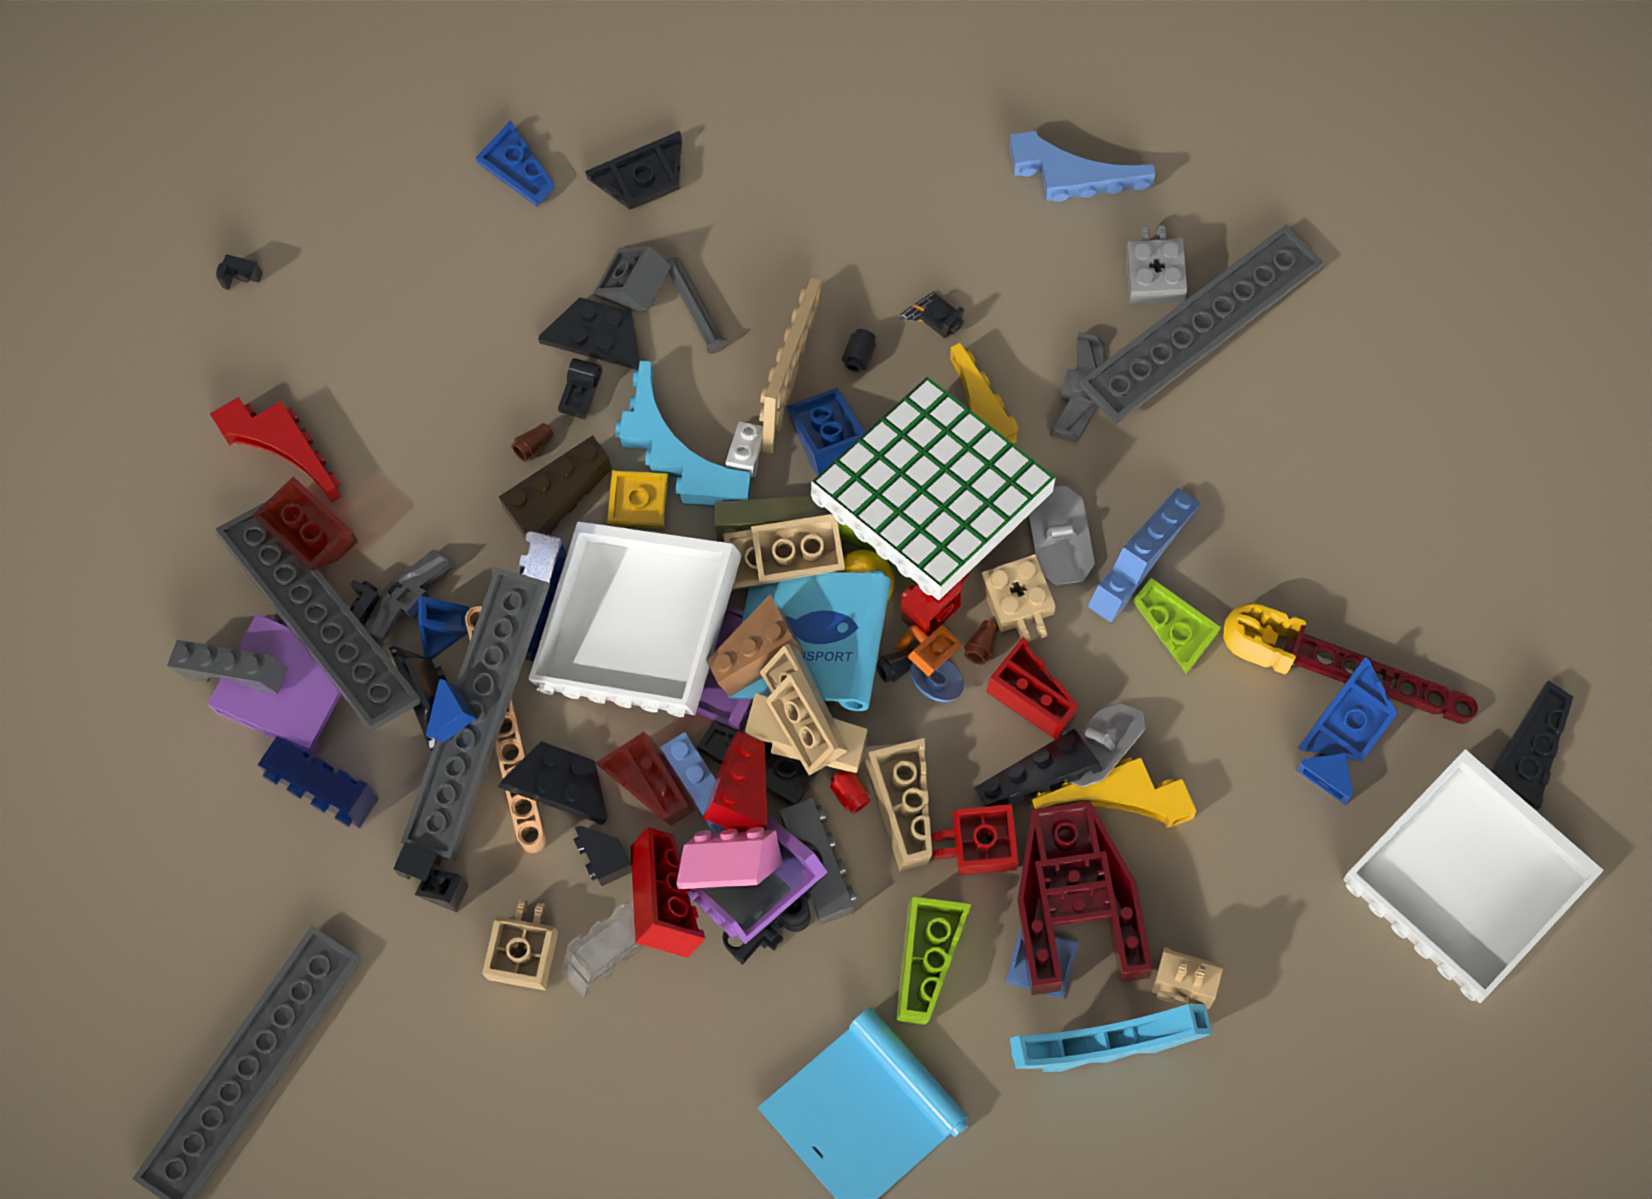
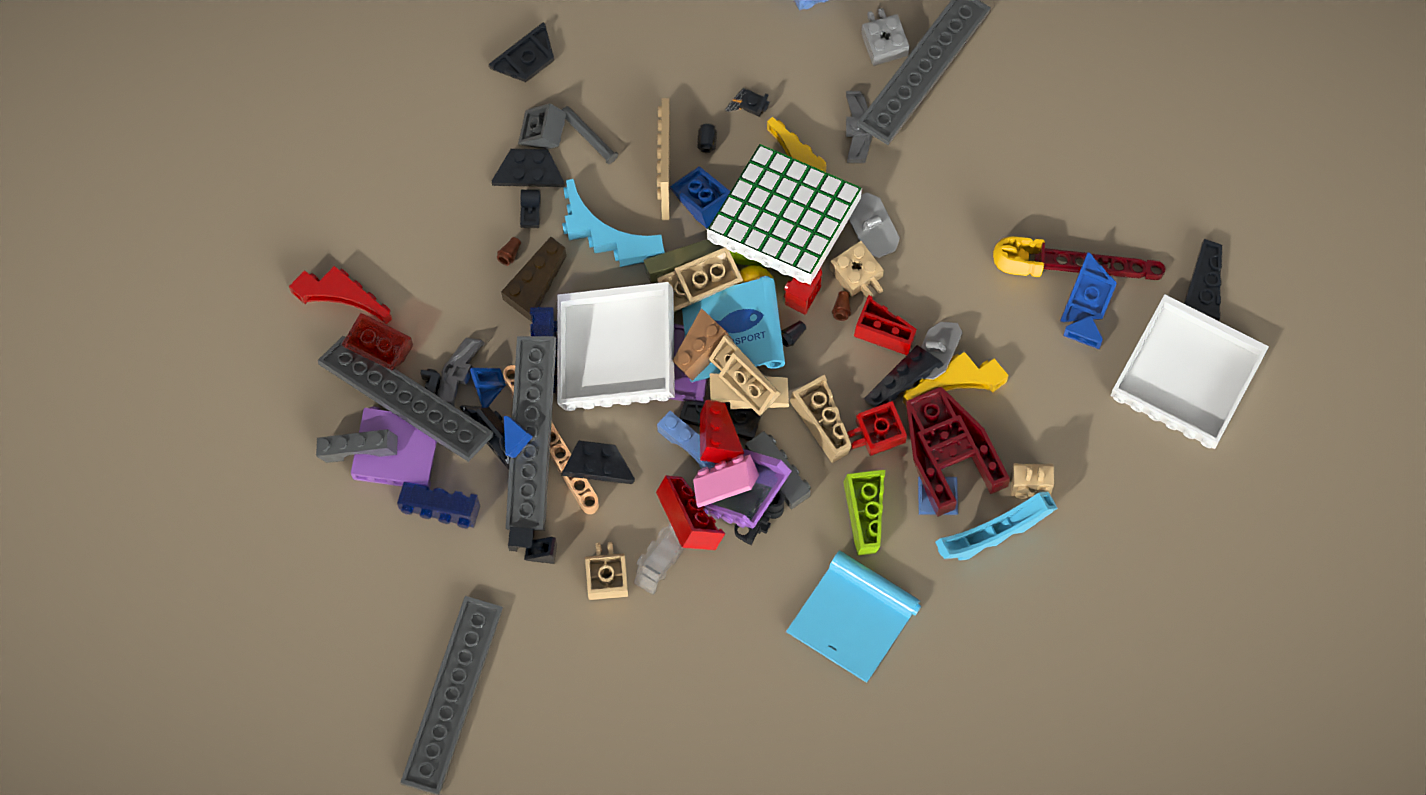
camera: 20 degrees left, 0 degrees up
black bracket [216,254,263,290] -> none
blue wing [475,120,555,207] -> none
black slope [573,826,632,886] -> none
clear red wedge [595,732,695,826] -> none
yellow plate [607,470,669,529] -> none
white plate [726,422,763,478] -> none
red brick [829,770,871,814] -> none
orange plate [896,625,963,677] -> none
medium blue dish [910,660,964,702] -> none
medium blue arch [1088,488,1201,623] -> none
lime wing [1133,578,1221,674] -> none

